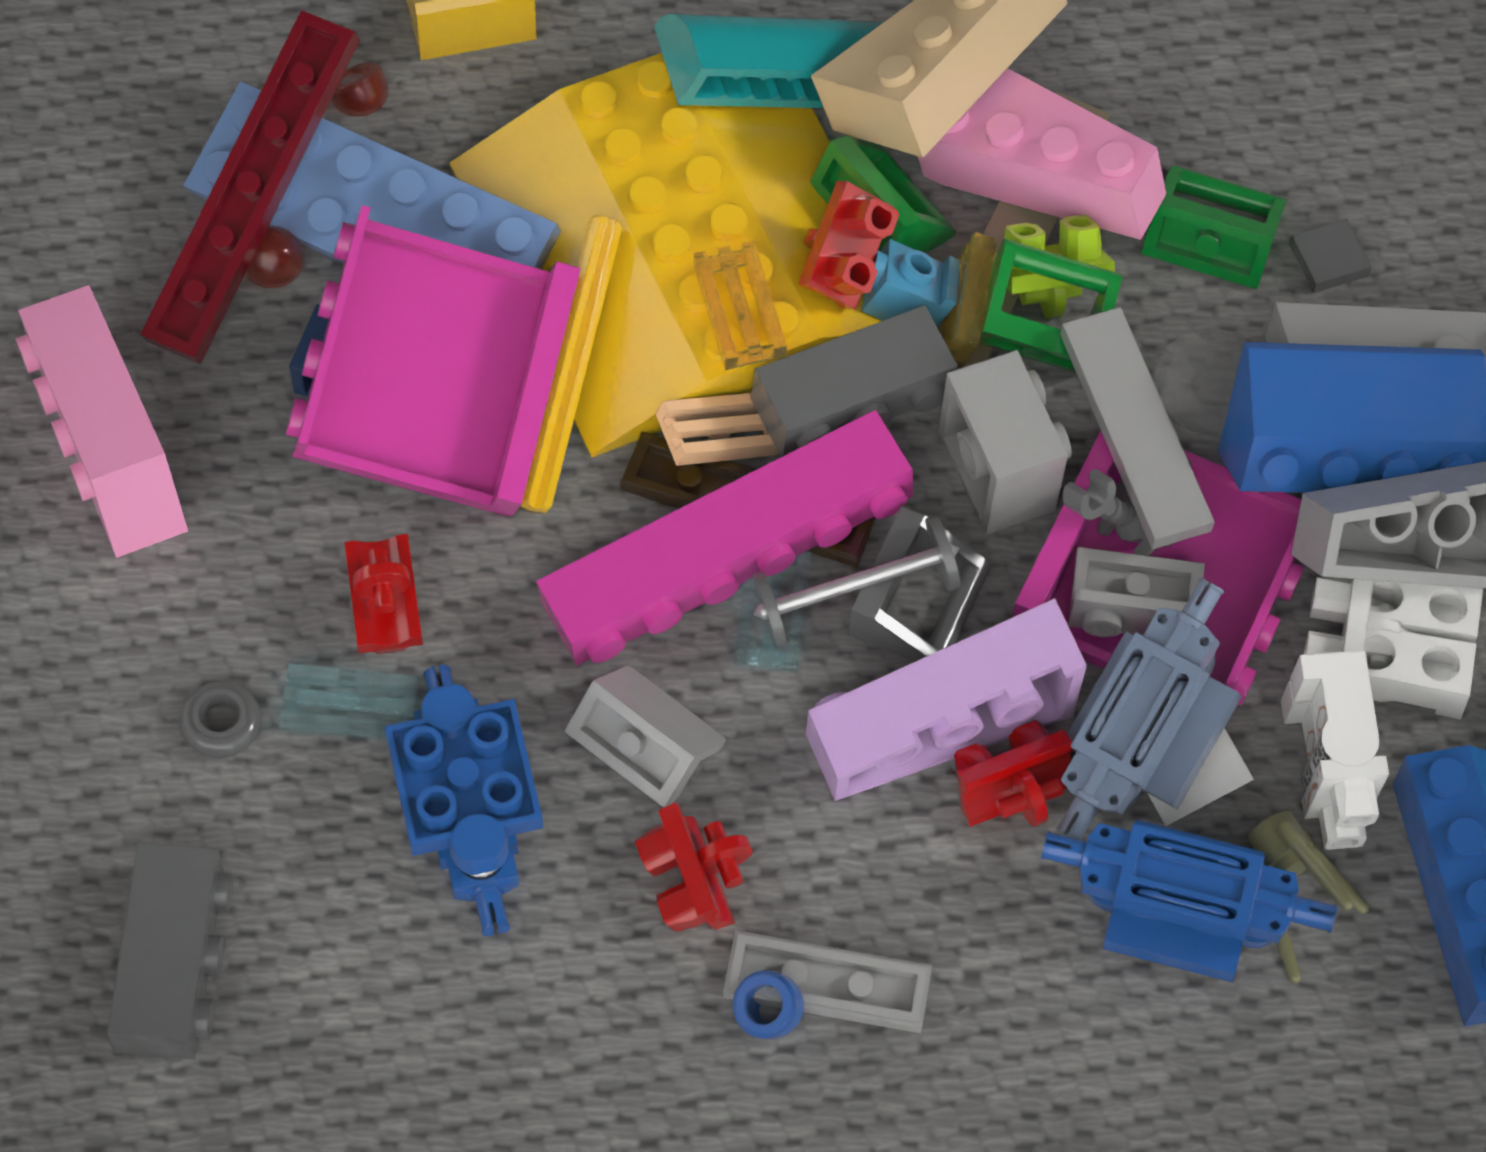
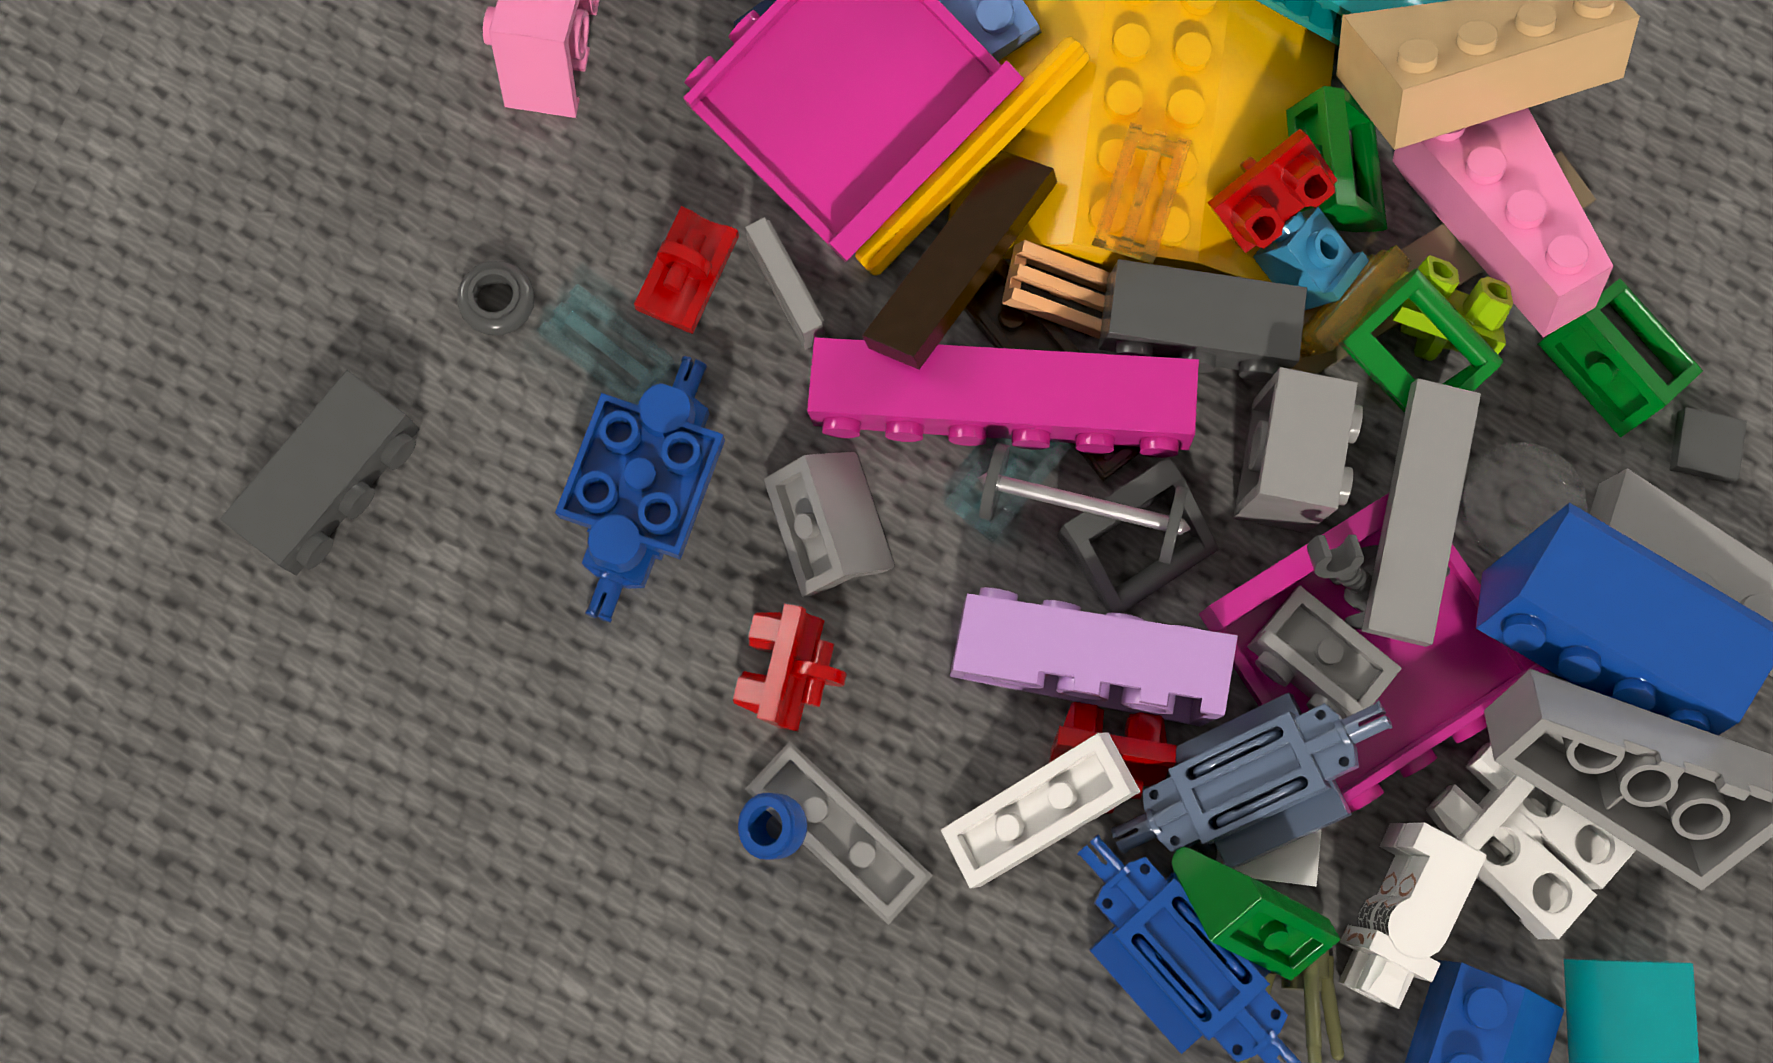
camera: 30 degrees right, 15 degrees up
none -> light grey tile [745,217,825,350]
none -> dark brown tile [862,151,1058,370]
none -> white plate [941,732,1141,889]
none -> green tile [1172,847,1341,981]

